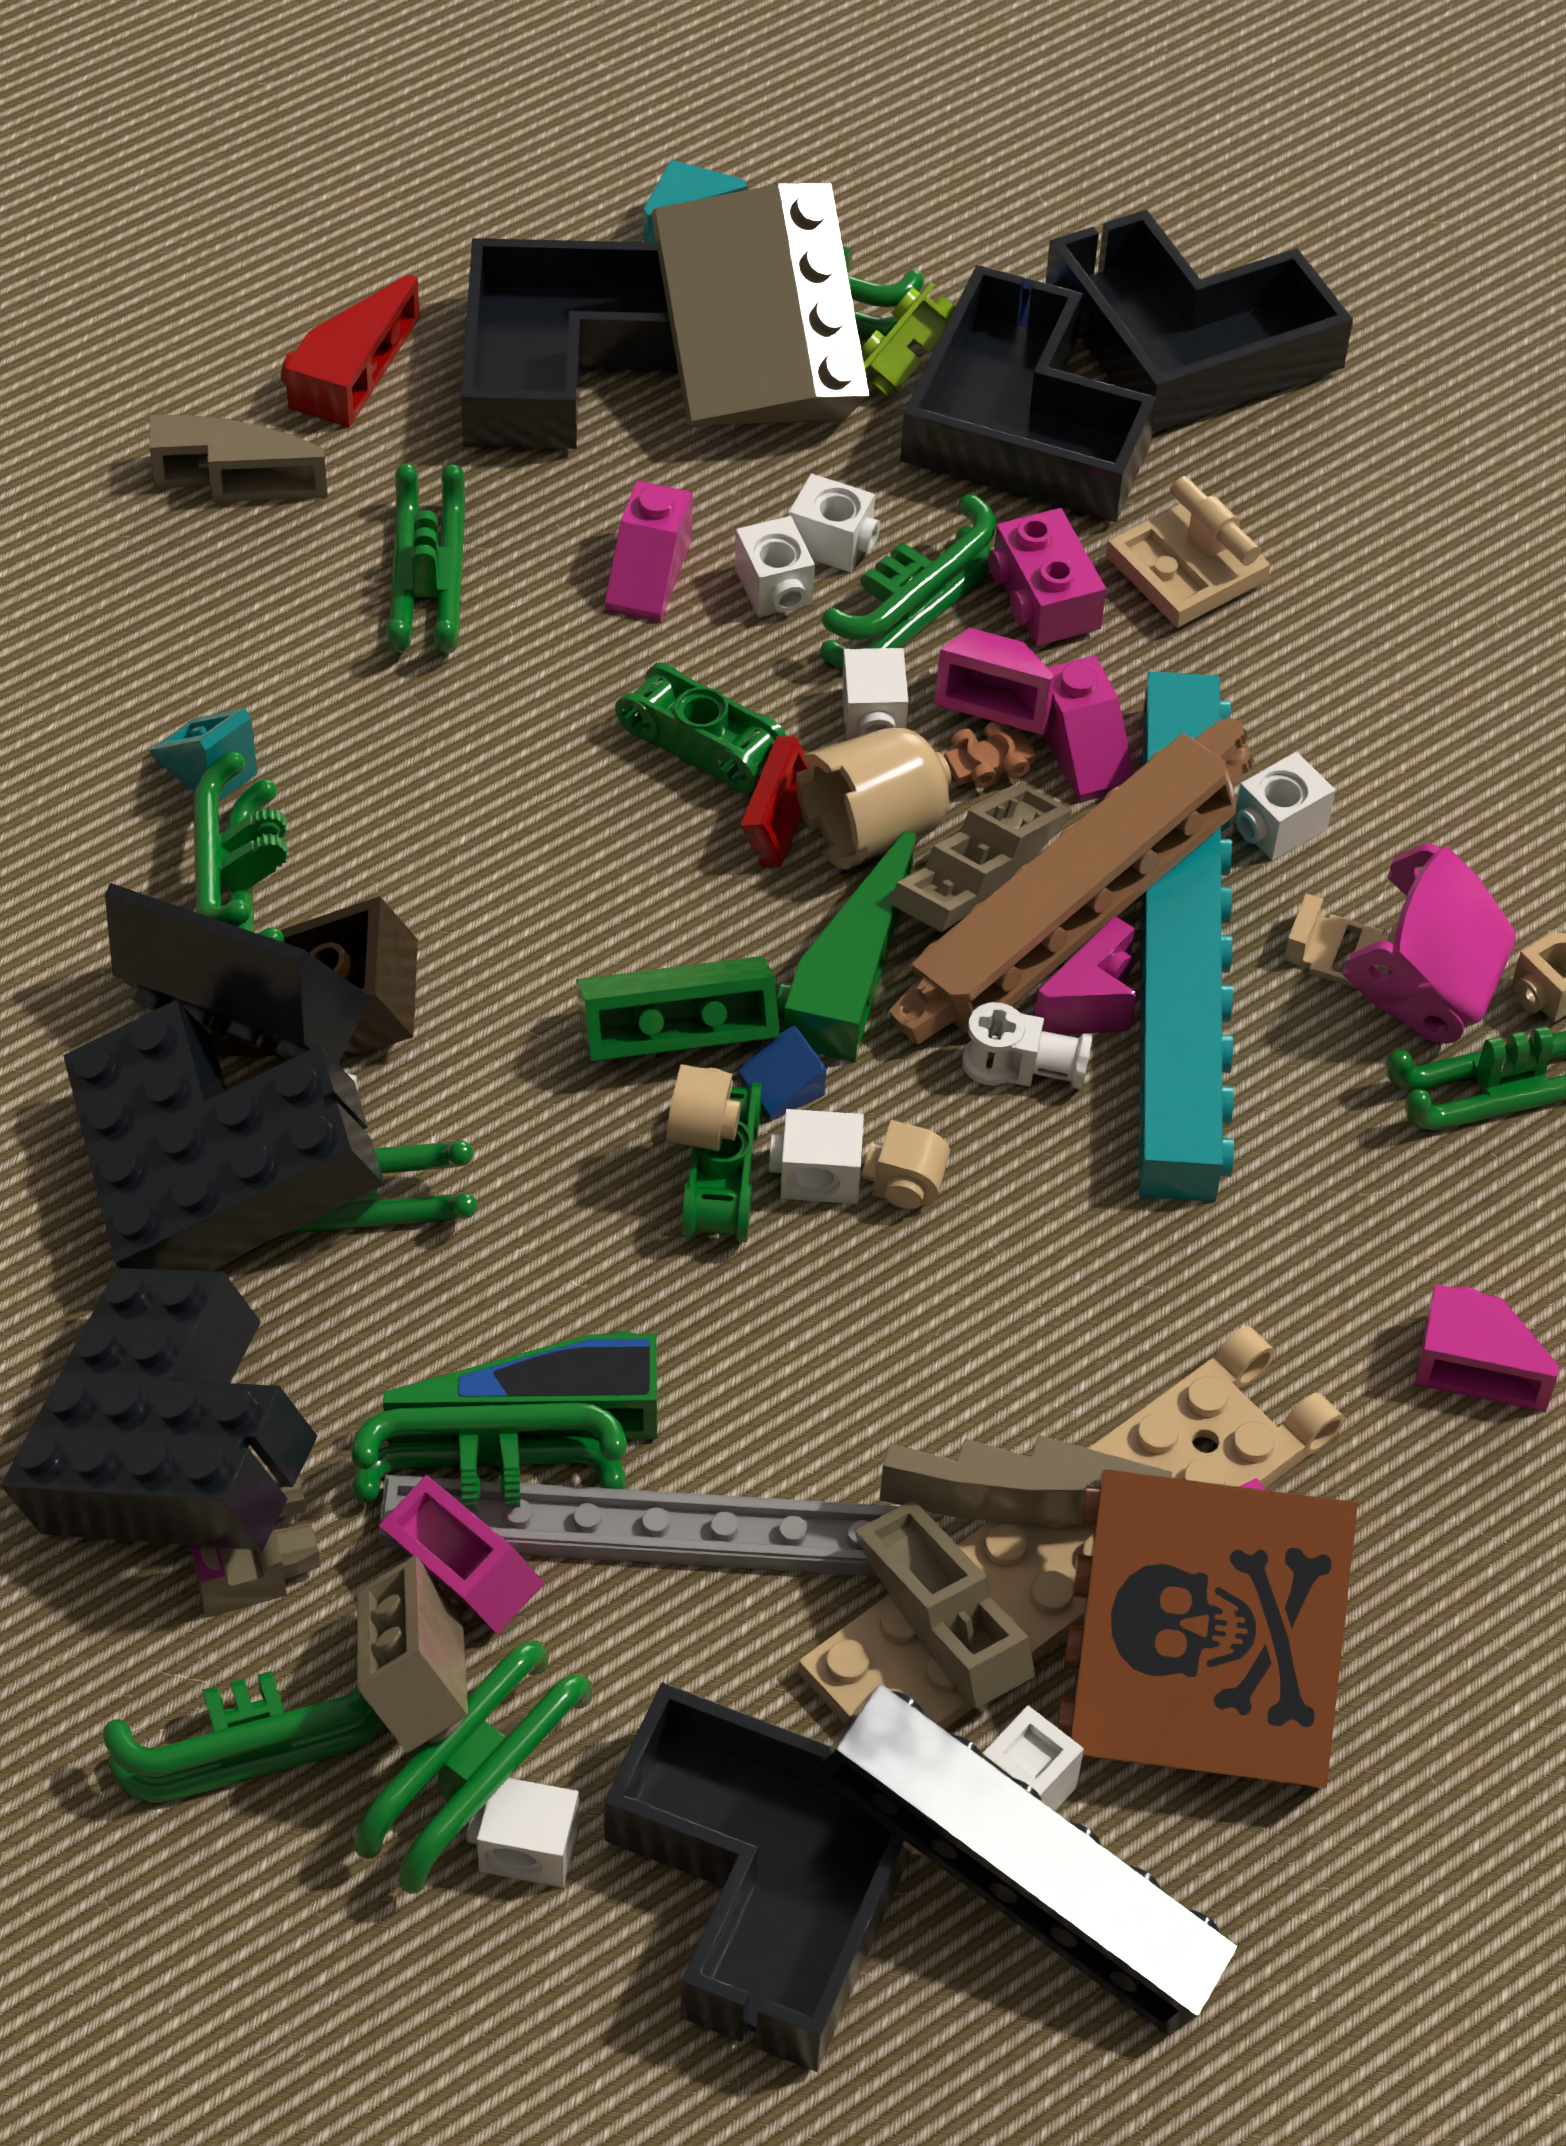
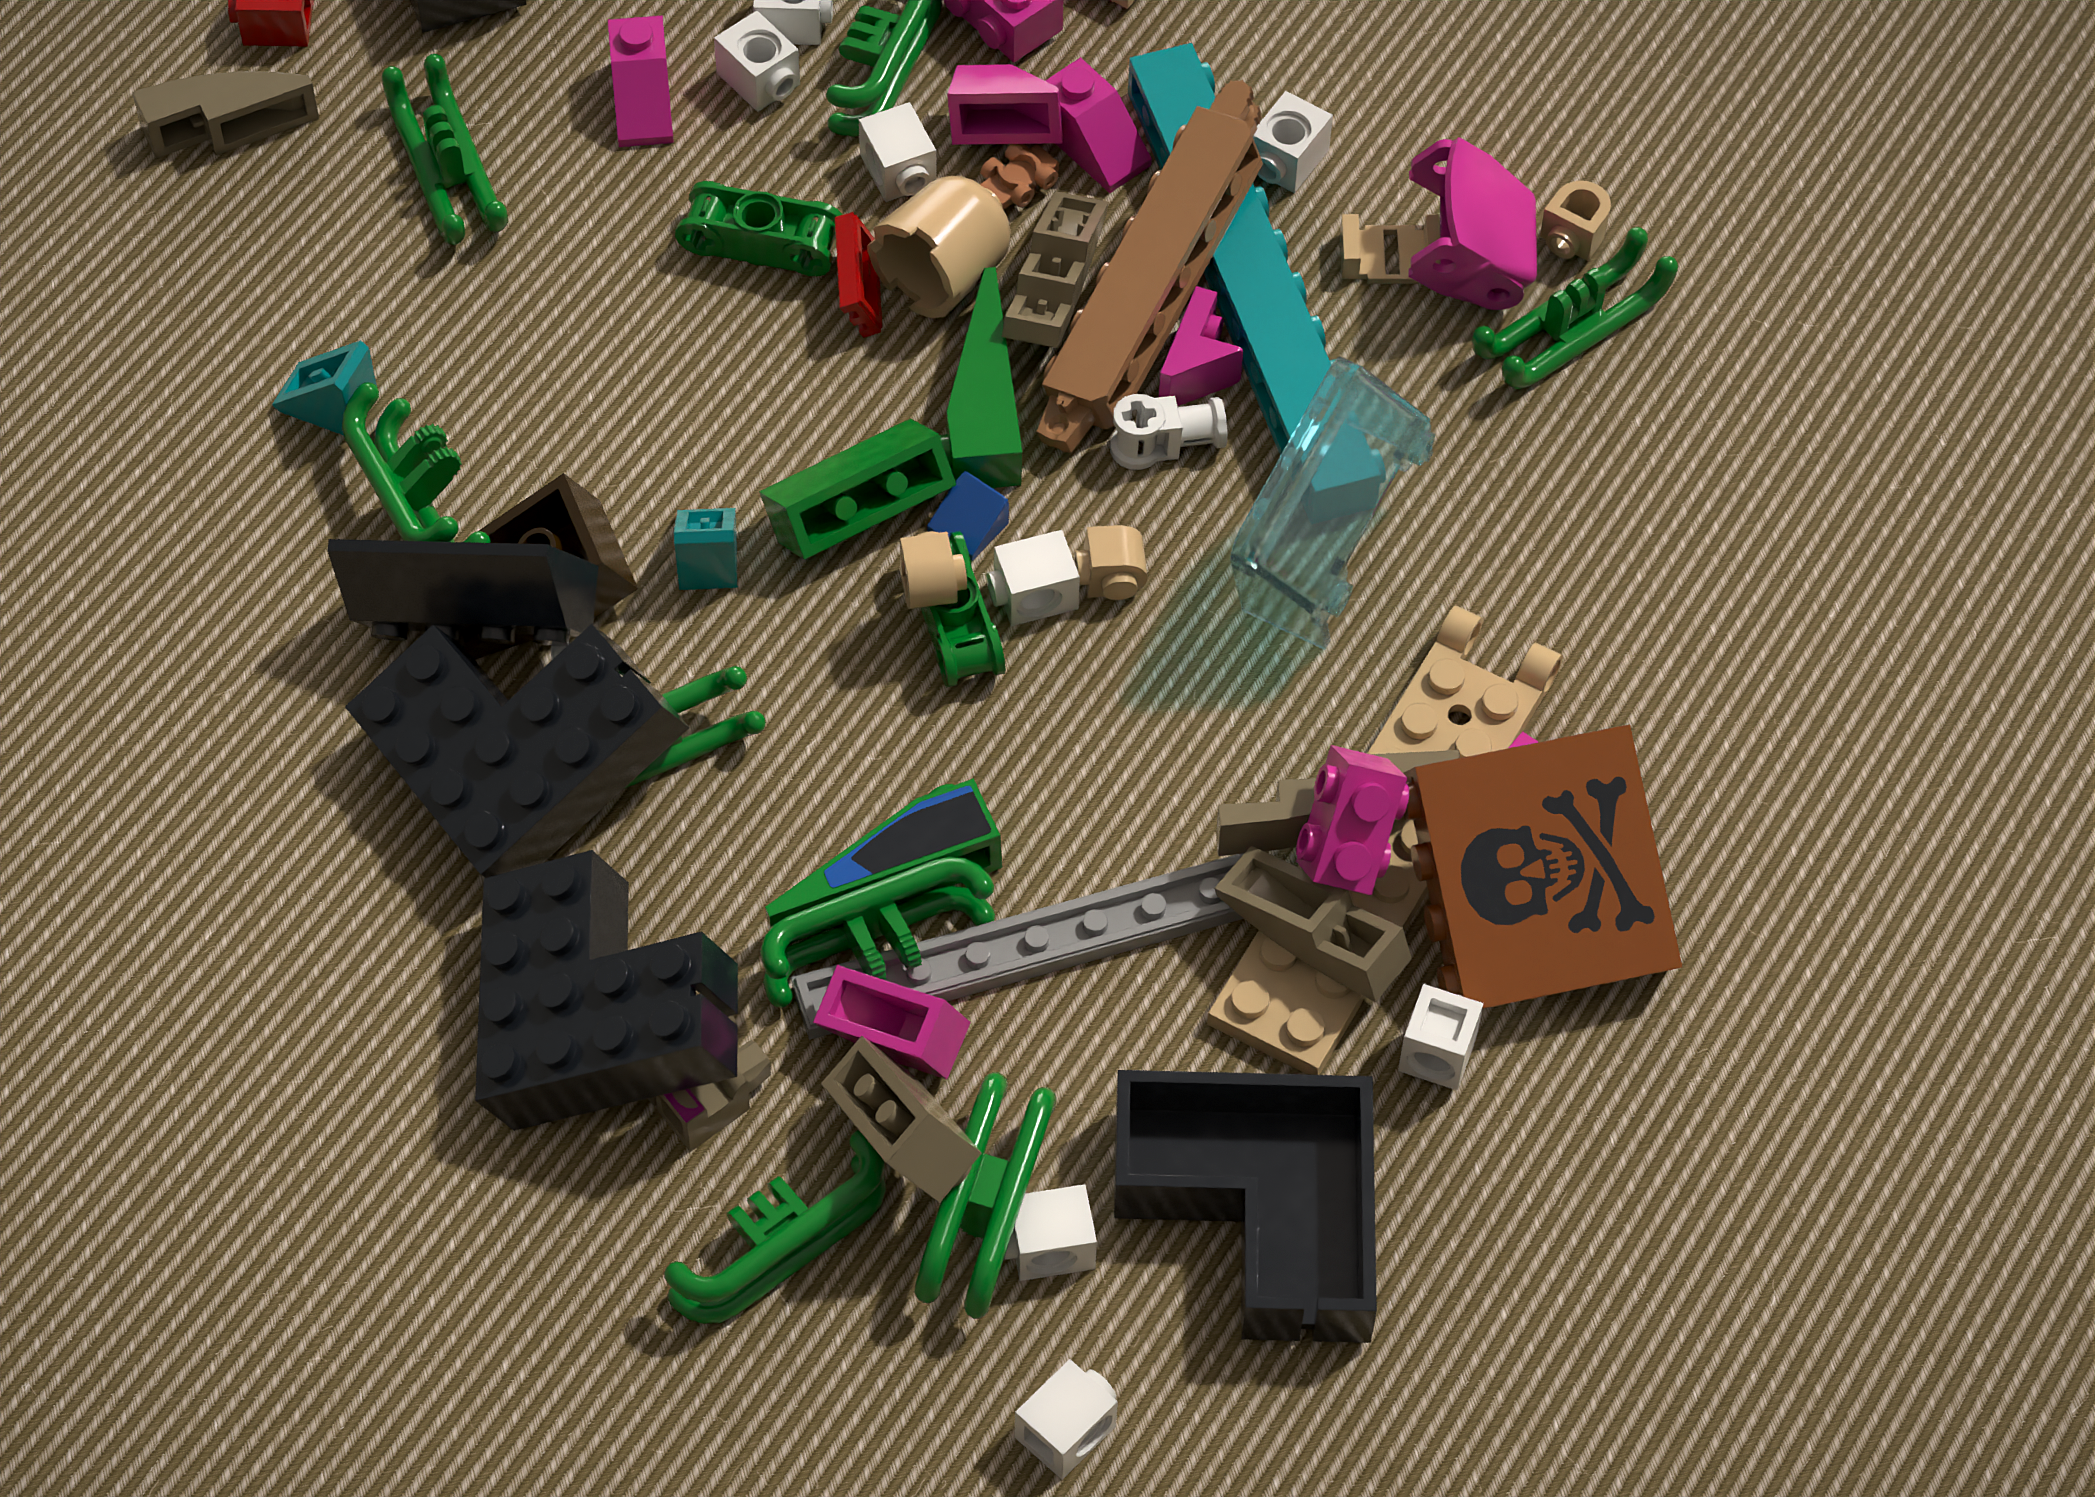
camera: 20 degrees left, 5 degrees up
brick [813,1683,1237,2036] -> none
dark pink slope [1414,1284,1559,1412] -> none
none -> teal slope [674,508,738,590]
none -> white brick [1015,1359,1118,1480]
none -> clear light blue windscreen [1230,356,1435,650]
none -> dark pink brick [1296,745,1409,895]

